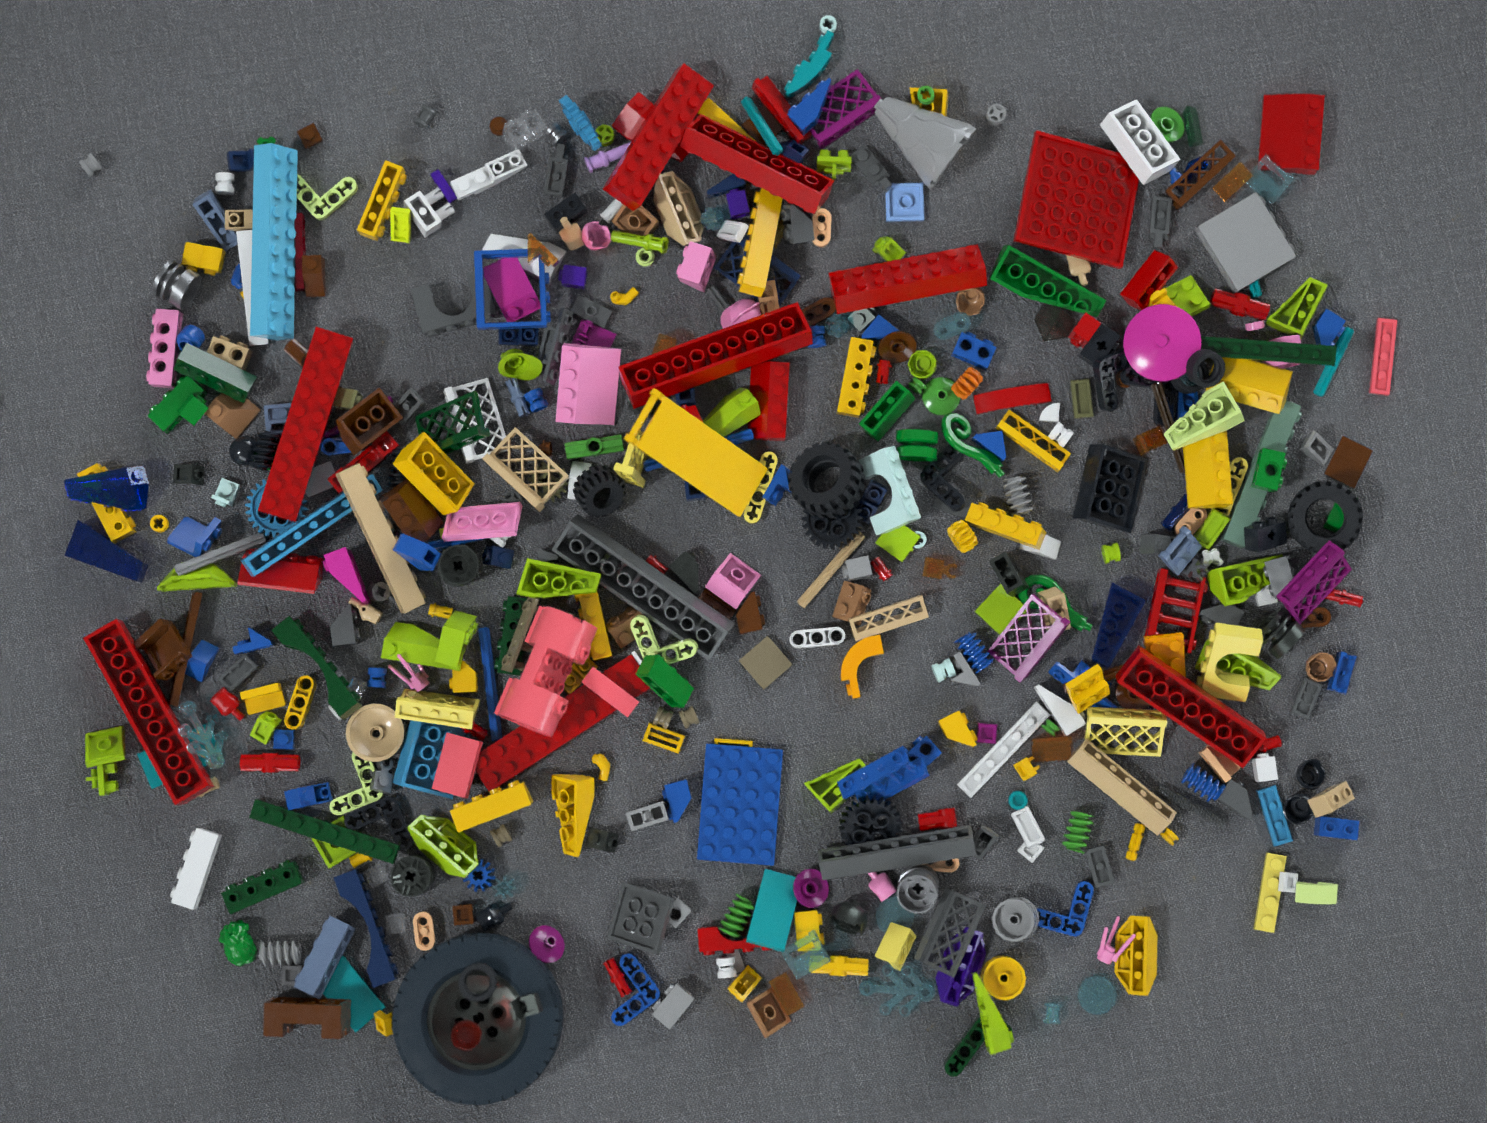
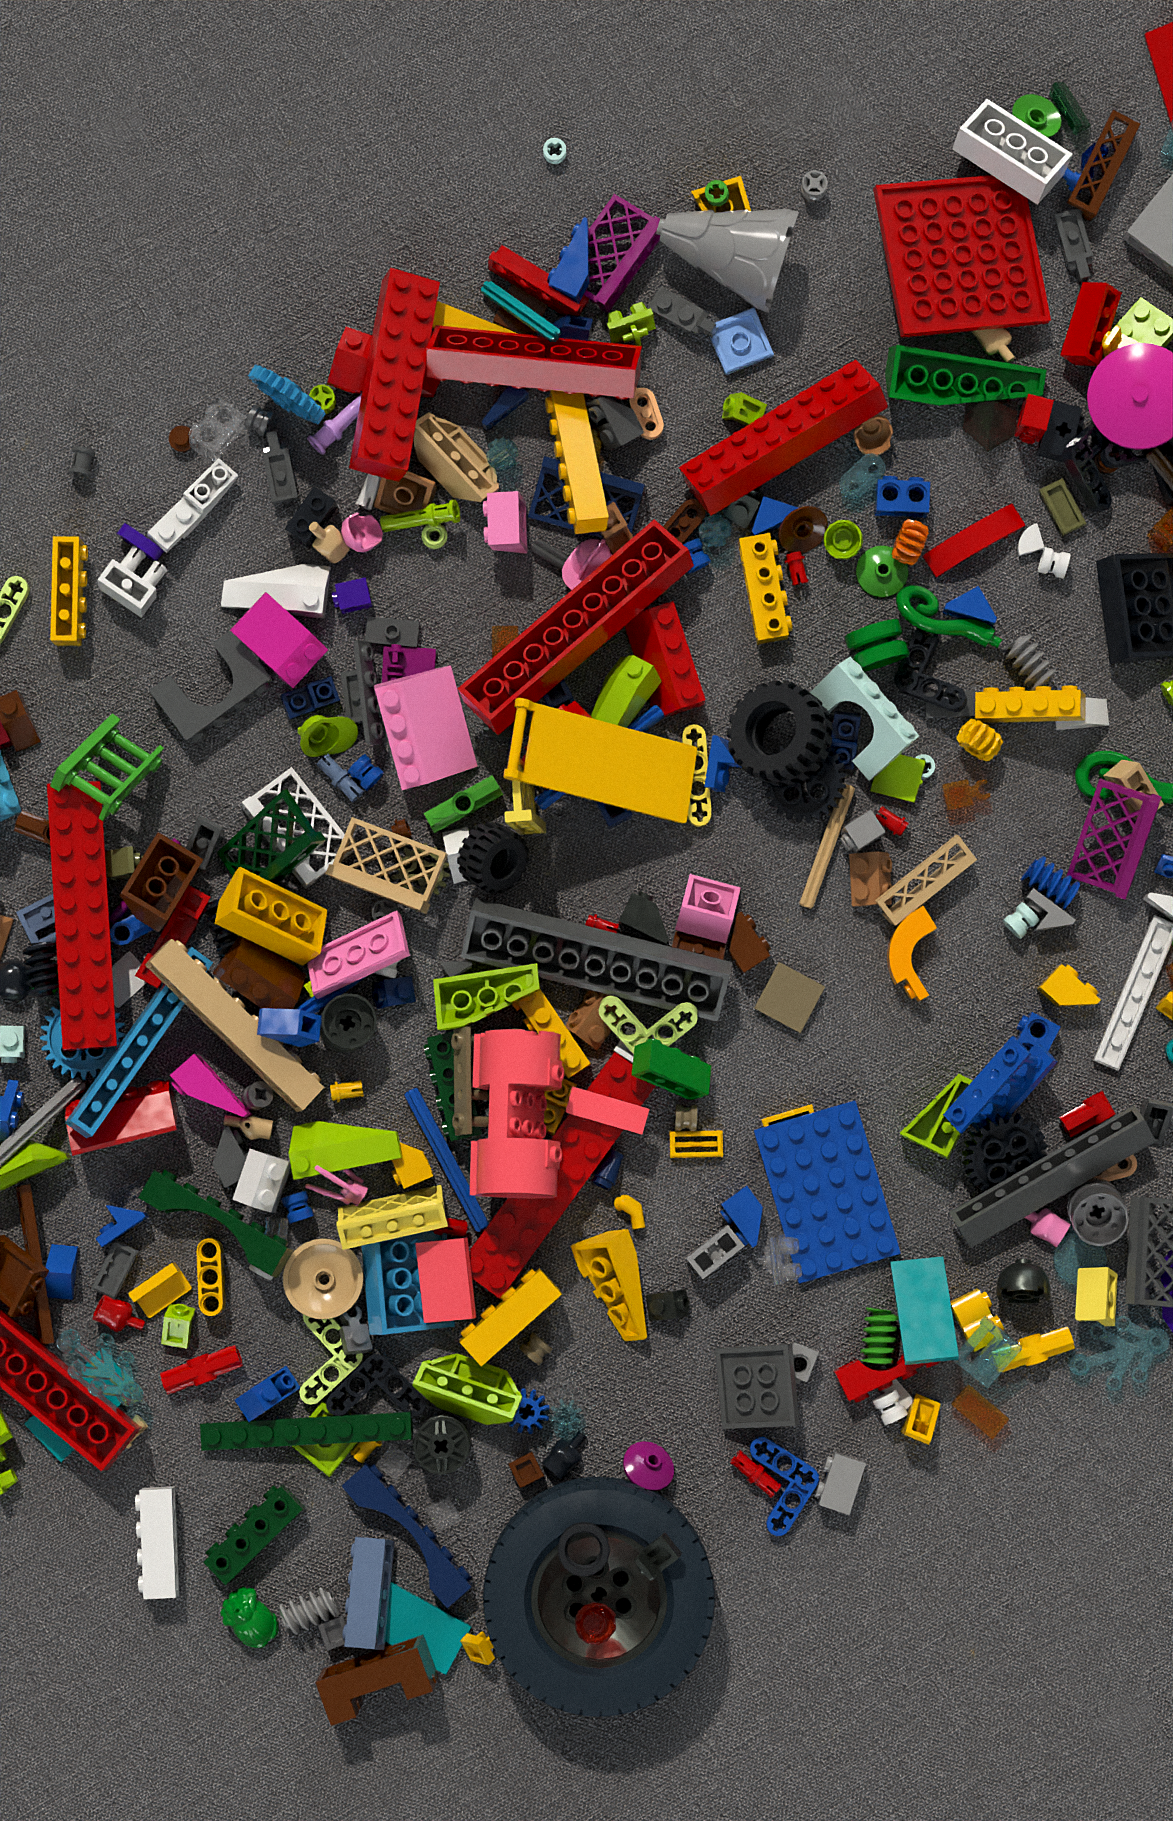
camera: 20 degrees left, 0 degrees up
blue plate [273,730,295,750] -> none
neon yellow plate [390,207,411,243] -> none
light nougat plate [413,911,436,951] -> none
lime wedge [435,610,479,668] -> none
blue window [474,248,551,330] -> none
clear orange slope [528,233,559,268] -> none
yellow arm [610,287,639,305] -> none
dark tan wheel [678,706,700,729] -> none
white tile [717,220,749,243] -> none
dark purple brick [726,189,750,220] -> none
medium nougat slope [746,987,791,1038] -> none
teal slope [784,30,834,99] -> none
white beam [789,627,845,649] -> none
magenta dish [793,869,829,908] -> none
green brick [859,381,915,442] -> none
bright green bush [908,377,927,395] -> none
lime tile [974,584,1026,635] -> none
magenta tile [976,723,997,744] -> none
pearl dark grey brick [989,551,1029,597] -> none
yellow fence [995,410,1071,473] -> none
clear orange plate [1212,162,1254,202] -> none
none -> bright green fence [50,714,164,821]
none -> white slope [233,1149,291,1213]
none -> dark blue cone [591,1149,624,1191]
none -> clear hips [757,1233,802,1285]

